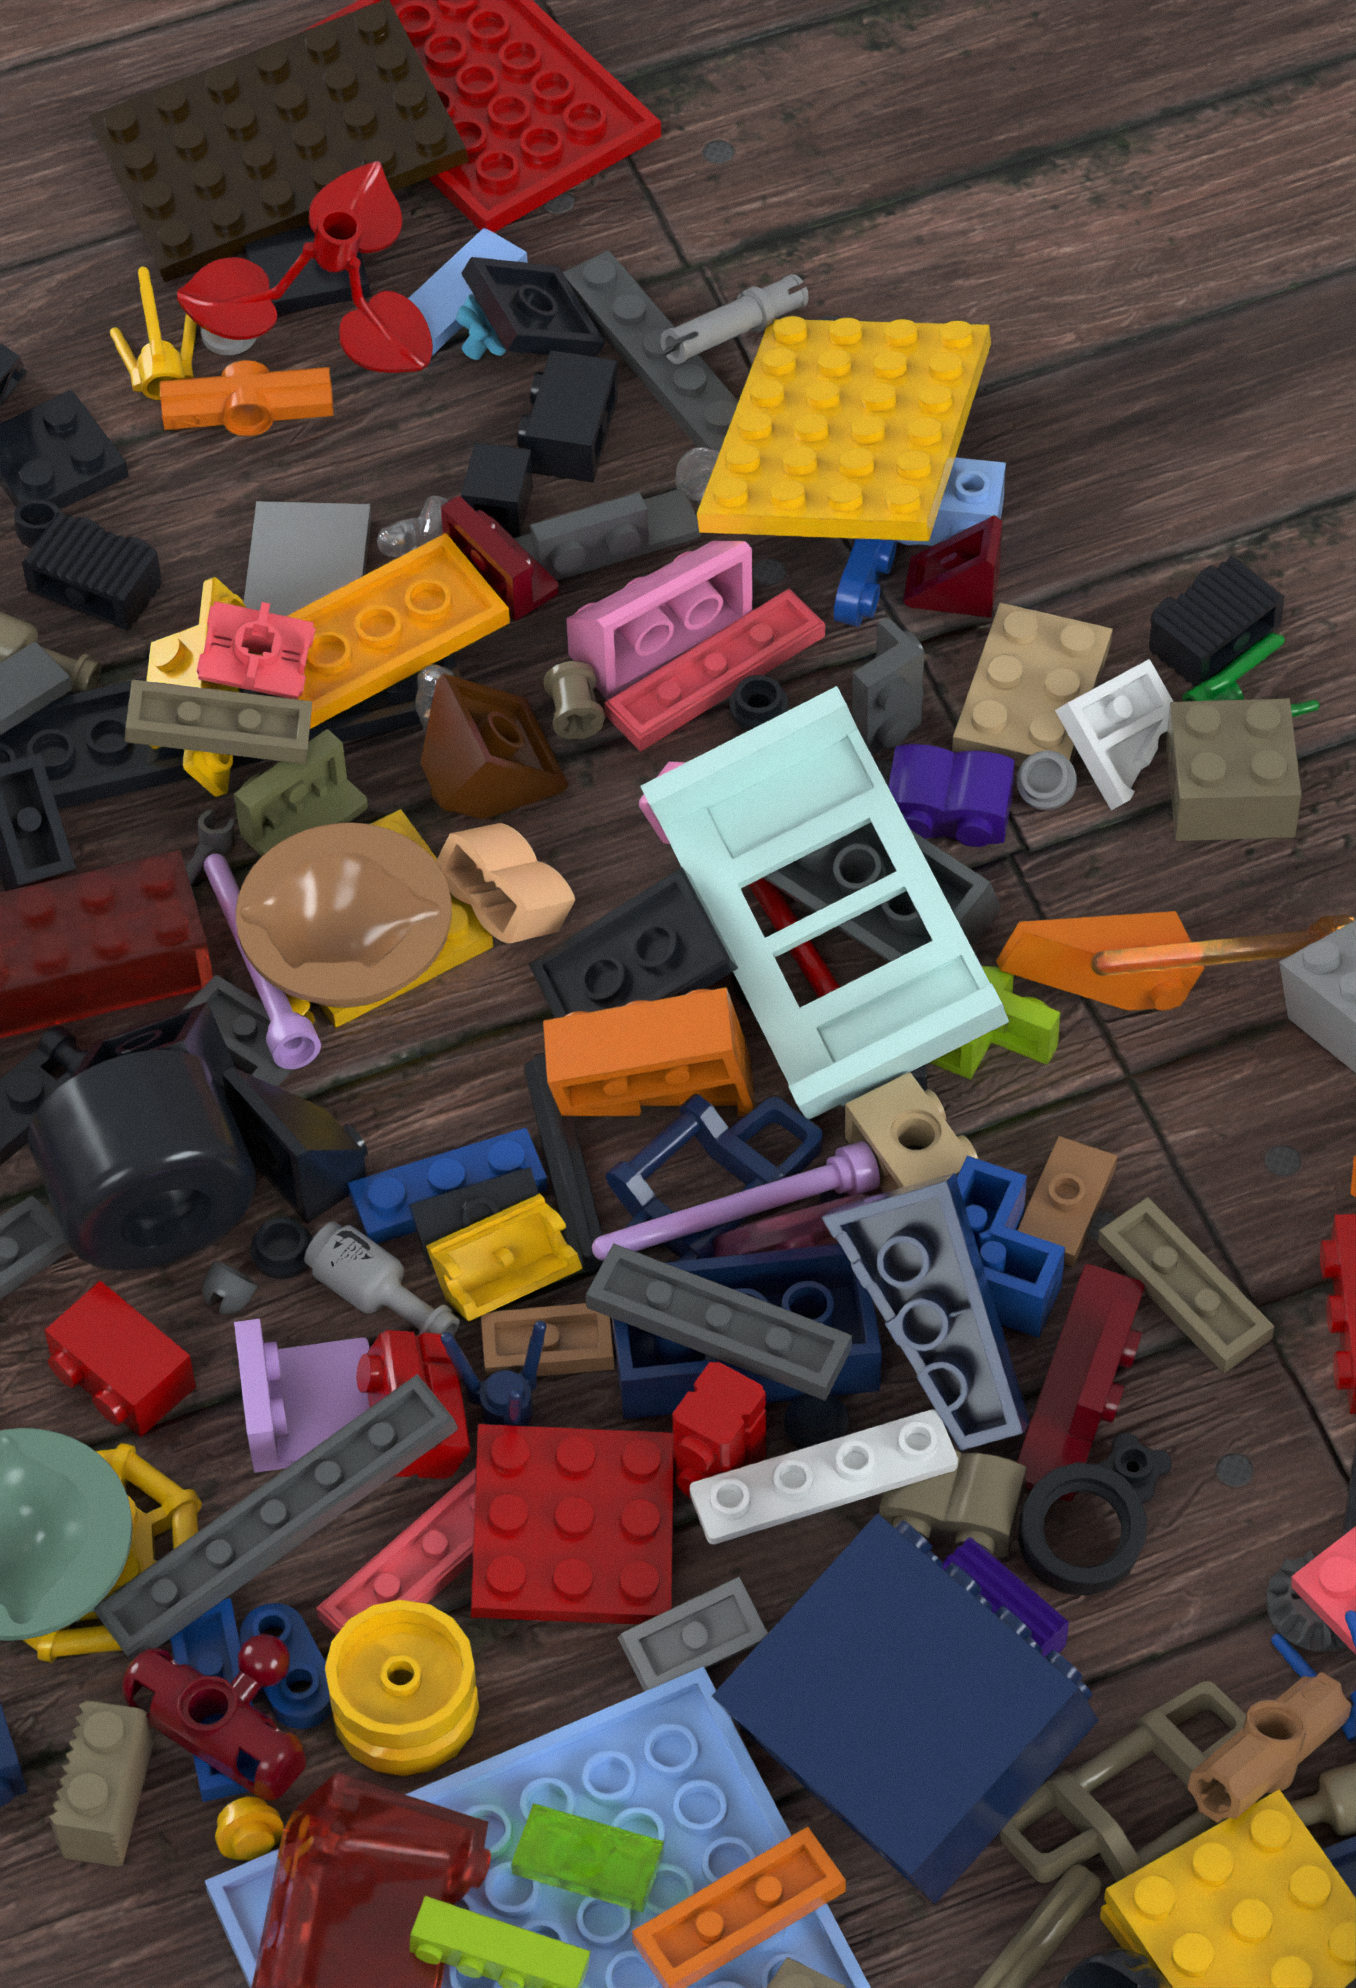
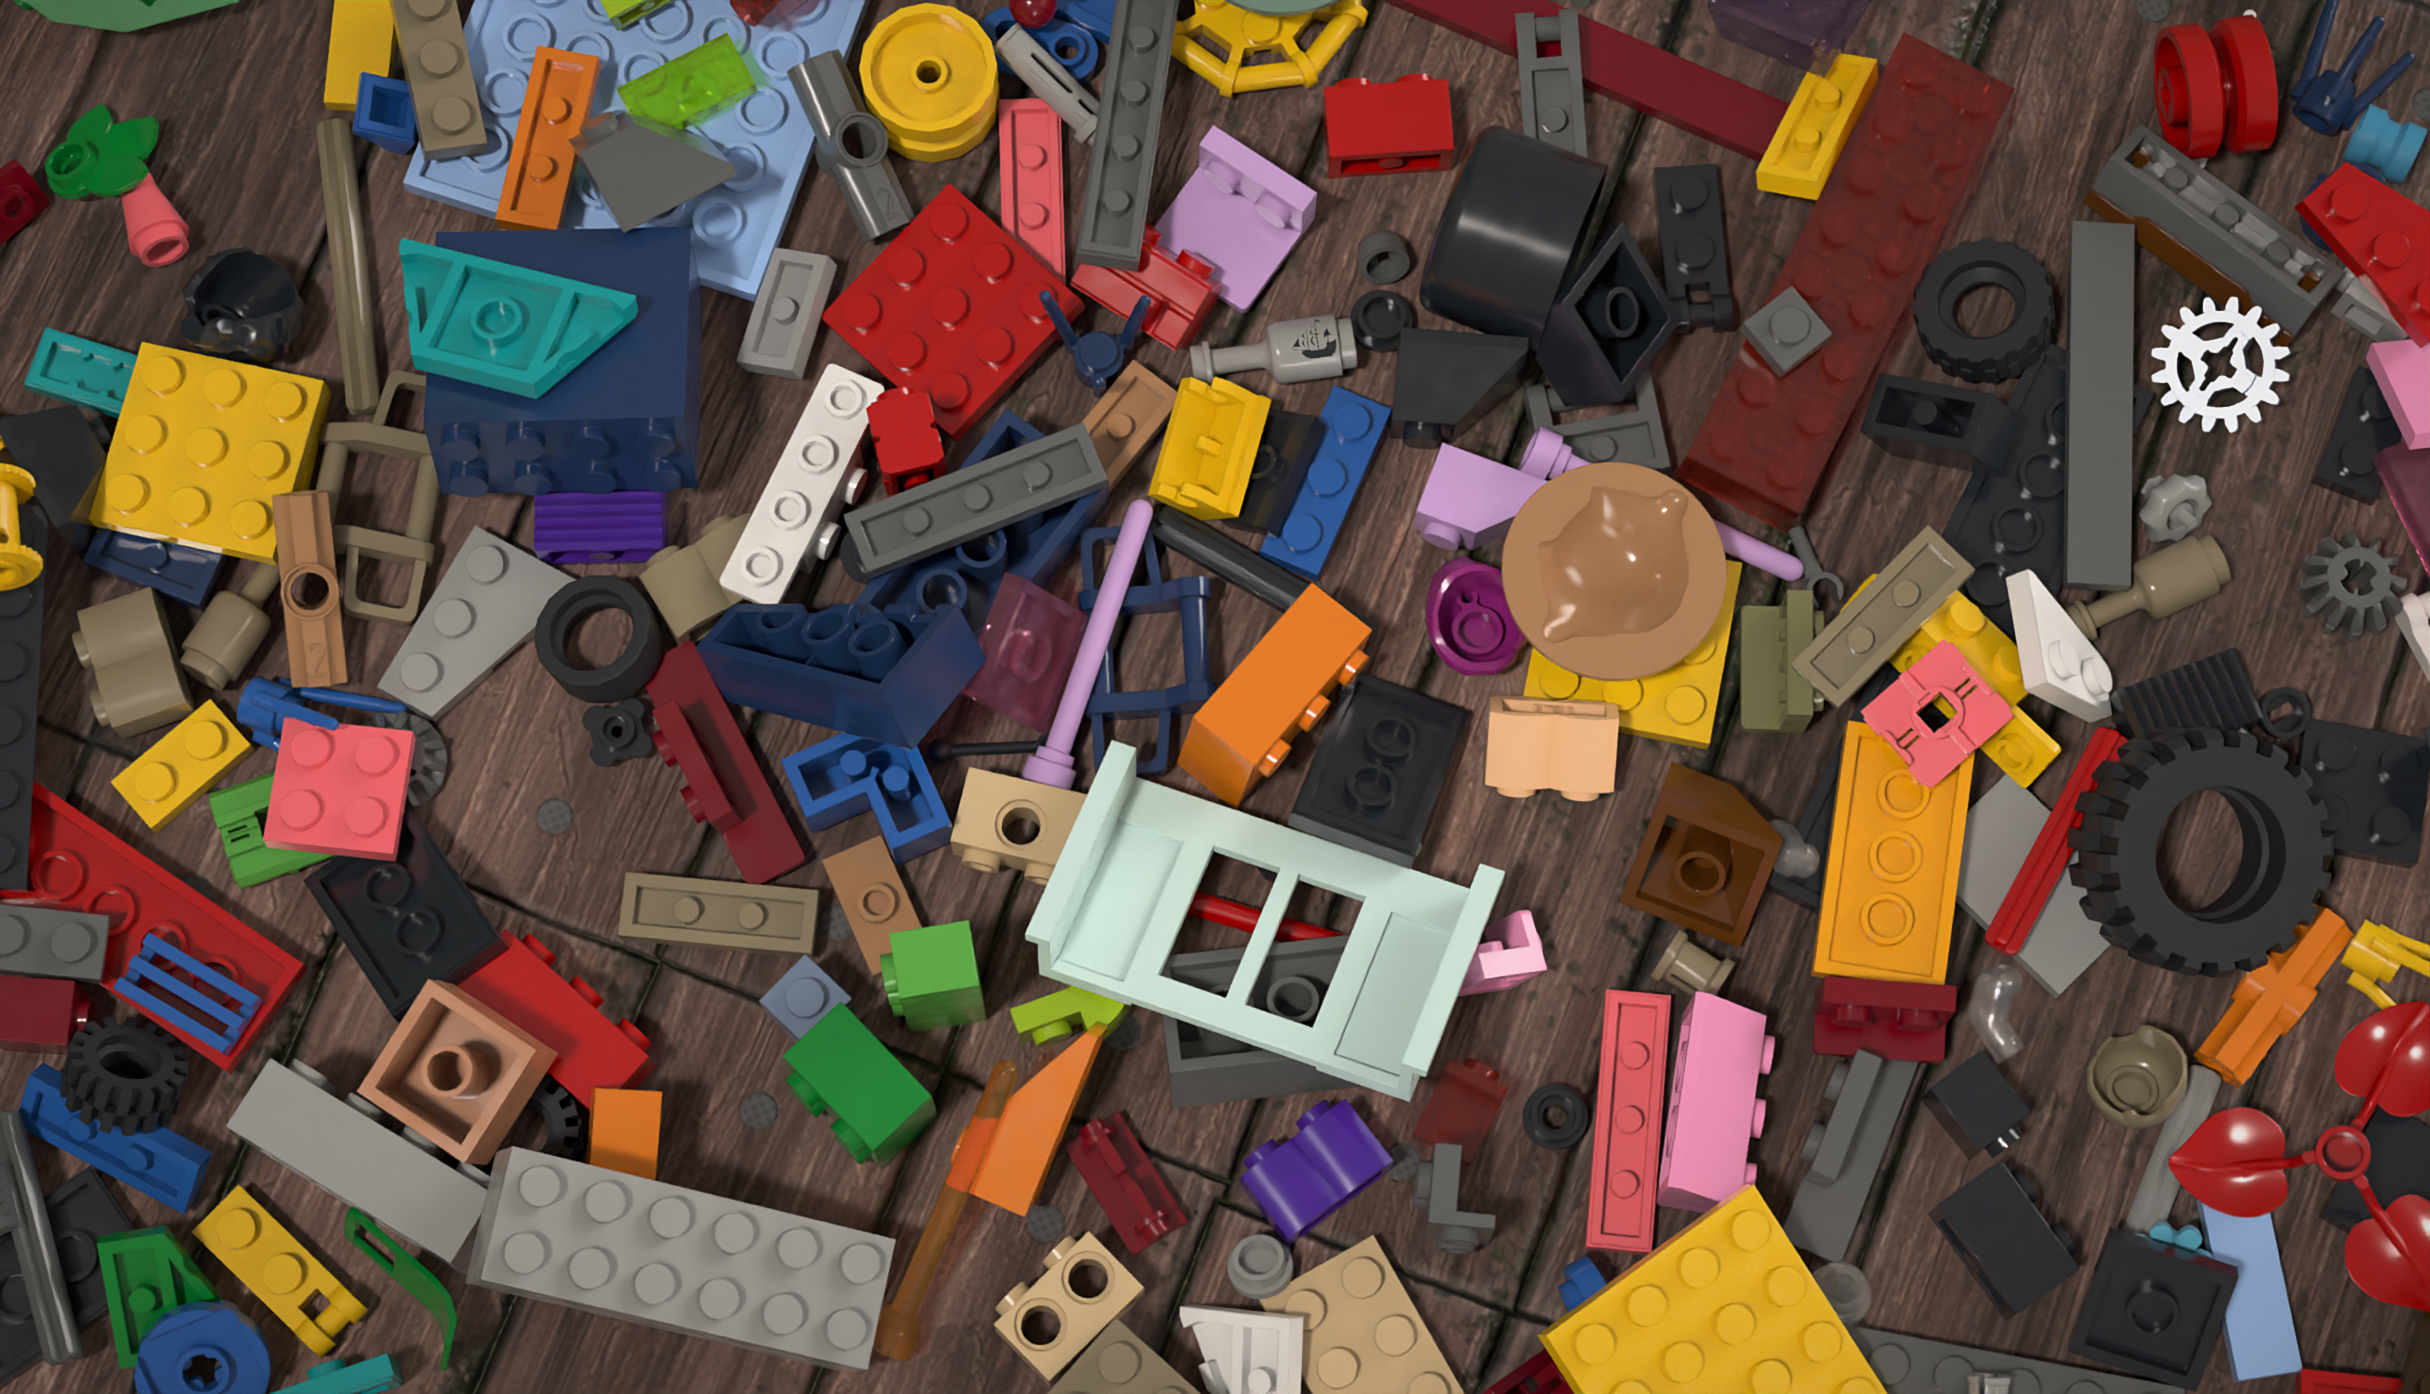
camera: 130 degrees right, 20 degrees up
none -> light grey wing [377,526,576,723]
none -> teal wing [399,238,638,399]
none -> dark grey slope [569,111,737,233]
none -> sand blue brick [759,954,857,1043]
none -> green brick [782,1001,938,1170]
none -> dark grey piece [787,49,915,243]
none -> bright green brick [880,920,987,1033]
none -> light grey pin [993,22,1100,148]
none -> tan brick [994,1231,1145,1387]
none -> dark red hinge [1063,1111,1188,1257]
none -> lavender slope [1413,443,1548,550]
none -> magenta hair [1425,556,1527,676]
none -> dark grey plate [1740,286,1832,378]
none -> red axle [1984,727,2129,957]
none -> white wing [2006,569,2112,723]
none -> black tyre [2067,725,2334,978]
none -> dark tan hair [2086,1025,2187,1129]
none -> light grey axle [2122,1065,2222,1237]

